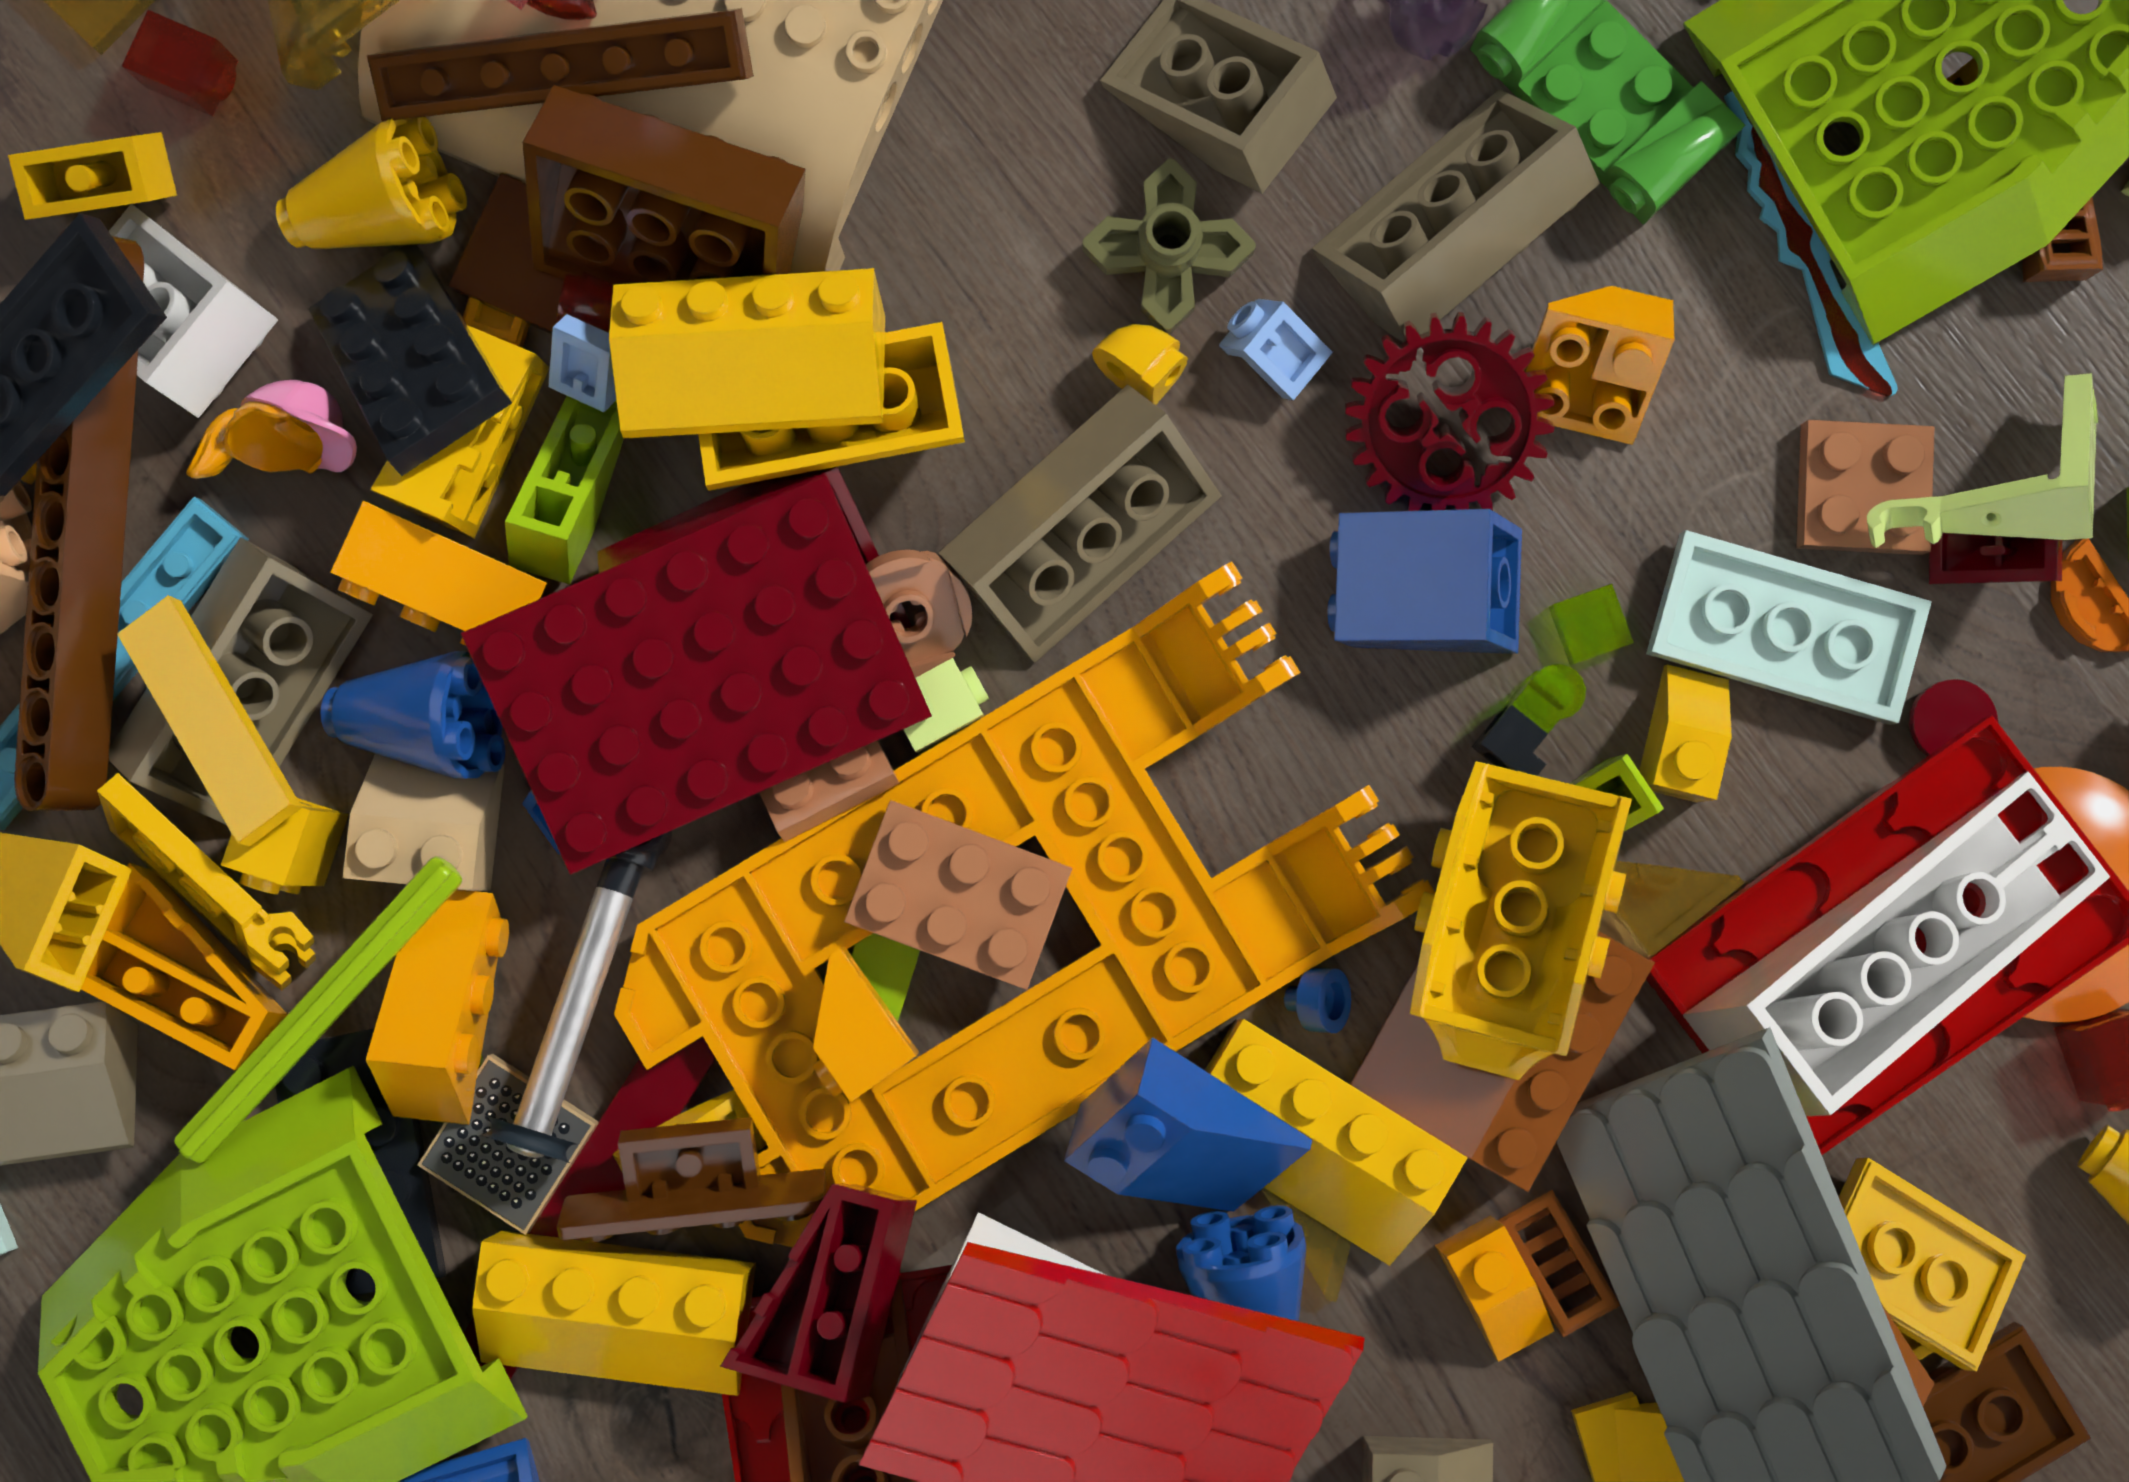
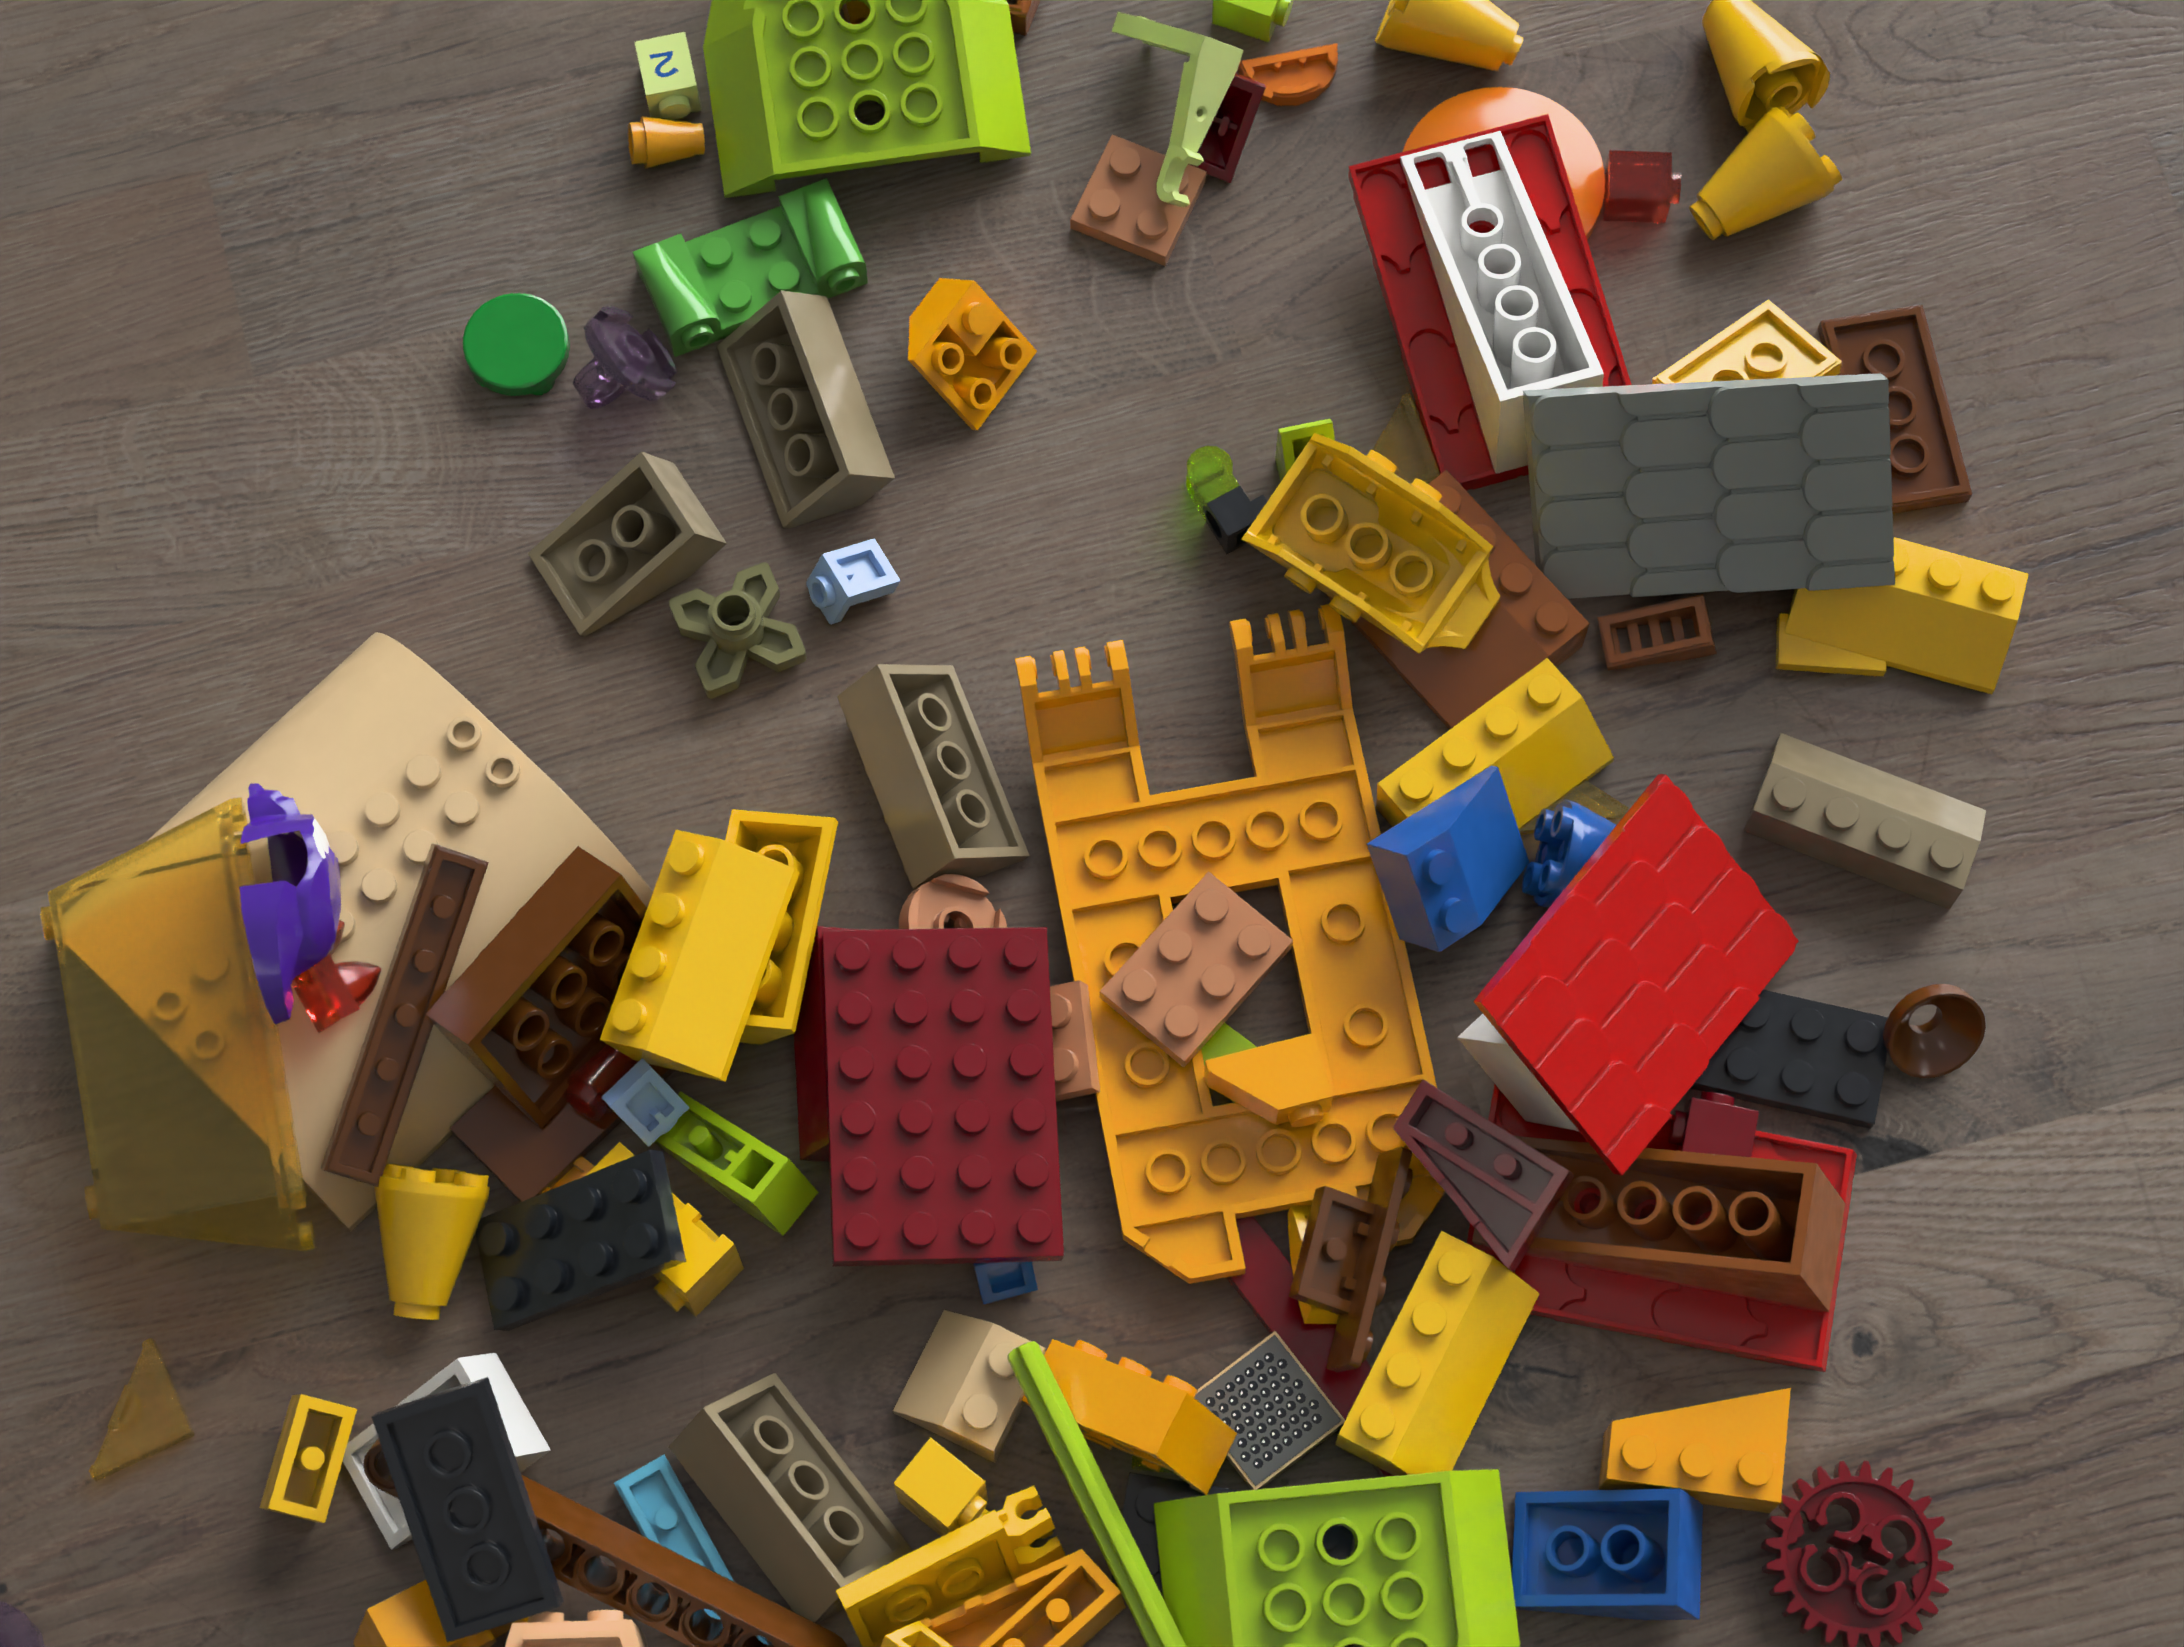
camera: 70 degrees left, 15 degrees down
yellow tile [117,595,302,846] -> none
clear red brick [121,10,238,116] -> none
light orange hair [186,380,357,479] -> none
blue cone [321,651,505,779] -> none
light orange wedge [330,501,547,646] -> none
flat silver piece [478,830,672,1163] -> none
yellowish green brick [903,658,989,755] -> none
yellow piece [1092,324,1188,405] -> none
blue tile [1284,968,1351,1033] -> none
blue slope [1327,509,1522,654] -> none
dark red gear [1345,312,1555,511] -> none
light orange slope [1435,1215,1554,1362] -> none
clear neon green tile [1548,584,1634,666] -> none
yellow slope [1639,664,1732,803] -> none
light aqua plate [1646,530,1932,725] -> none
sword [1724,91,1898,397] -> none
dark red piece [1909,679,1998,756] -> none

